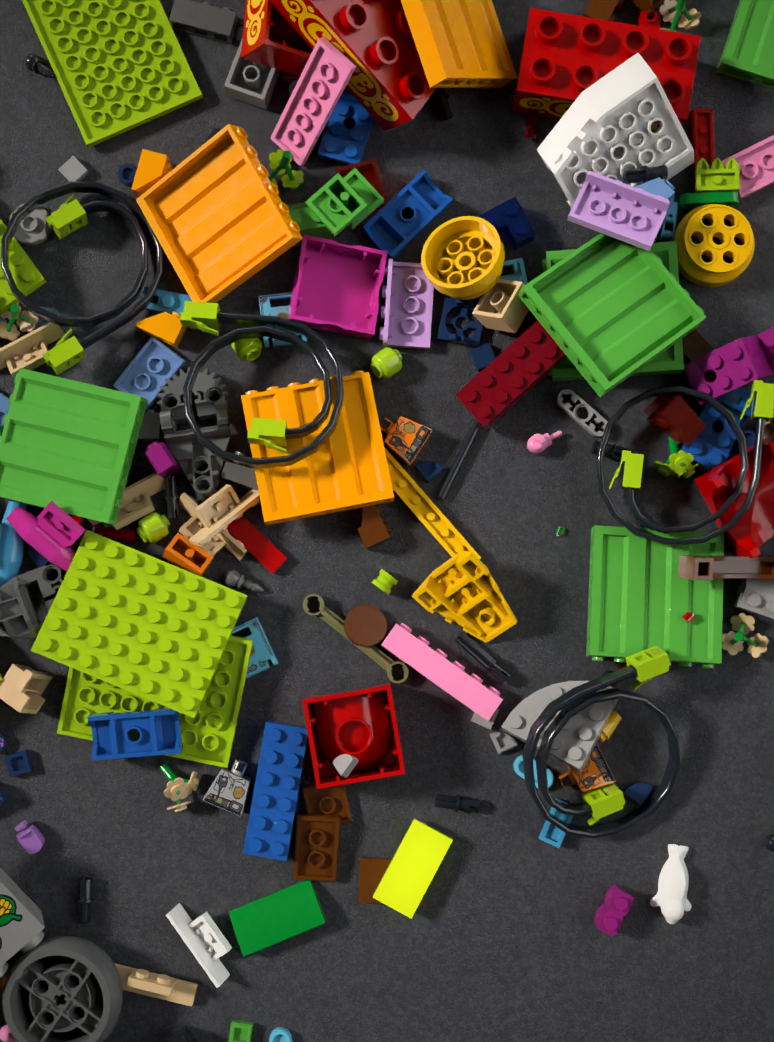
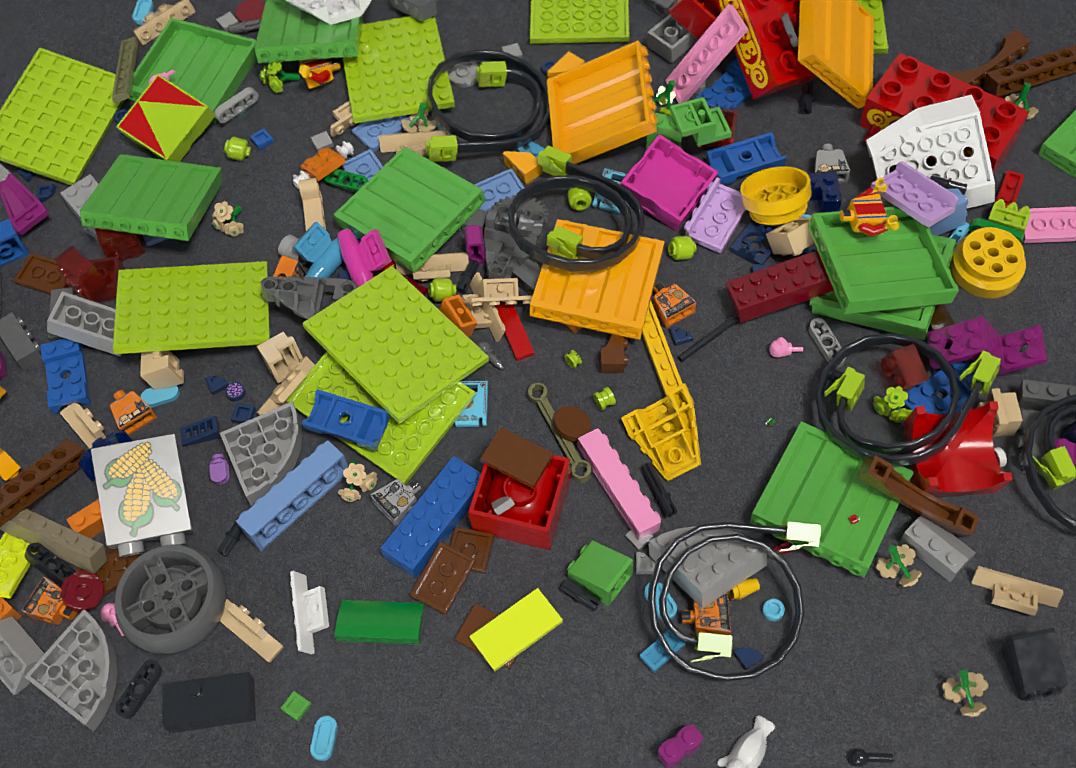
camera: 30 degrees right, 25 degrees down
none -> light grey brick [220,401,302,507]
none -> medium blue brick [236,440,349,552]
none -> tan bracket [257,356,315,415]
none -> reddish brown tile [480,427,554,489]
none -> lime bush [564,350,582,369]
none -> bright green slope [567,540,633,607]
none -> medium azure tile [763,599,785,621]
none -> dark grey tile [781,12,799,48]
none -> light grey torso [813,144,850,184]
none -> torso [839,178,899,237]

